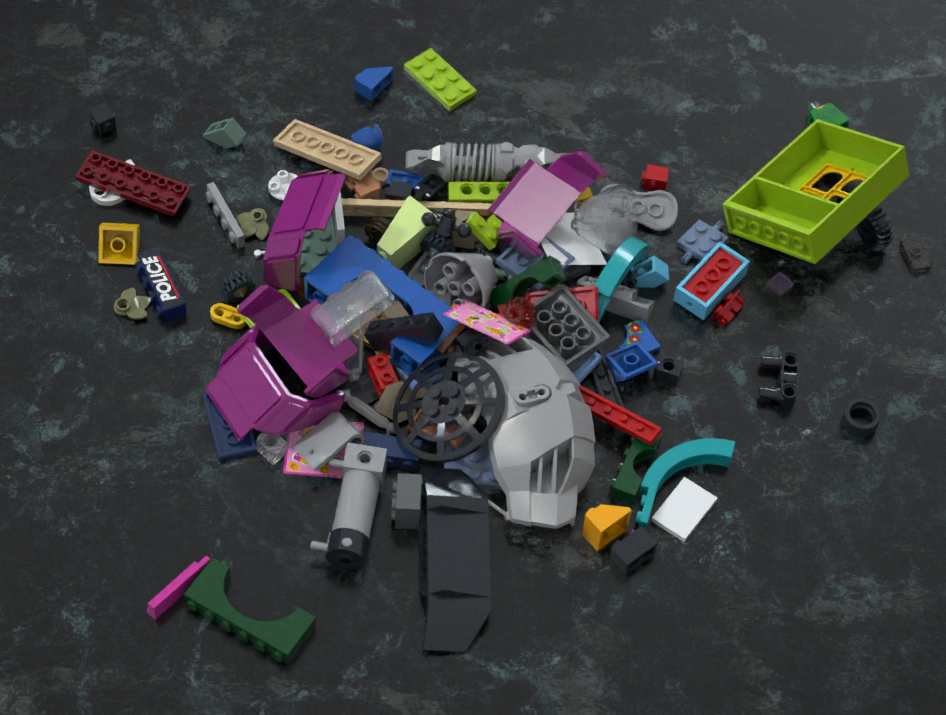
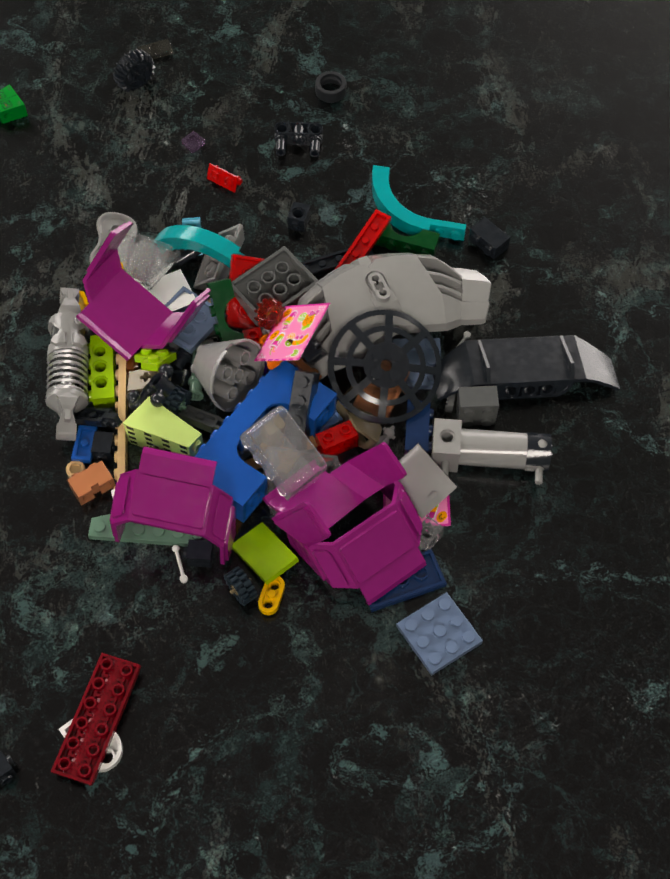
camera: 90 degrees left, 5 degrees up
yellow slope [99,223,140,265] -> none
olive plate [114,288,151,319] -> none
brick [135,247,187,322] -> none
dark pink piece [147,556,210,620] -> none
dark green arch [184,558,316,664] -> none
sand green slope [203,117,246,148] -> none
light grey plate [205,182,245,249] -> none
olive plate [236,208,269,241] -> none
white dish [268,170,298,200] -> none
tan plate [273,119,382,180] -> none
blue cylinder [347,124,383,151] -> none
light orange slope [582,504,632,552] -> none
blue slope [605,341,658,382] -> none
blue tile [618,318,661,354] -> none
red brick [641,164,669,191] -> none
white tile [651,477,717,542] -> none
brick [674,241,750,320] -> none
sand blue plate [677,220,729,264] -> none
lime panel [722,119,910,264] -> none
none -> sand blue plate [396,592,483,676]

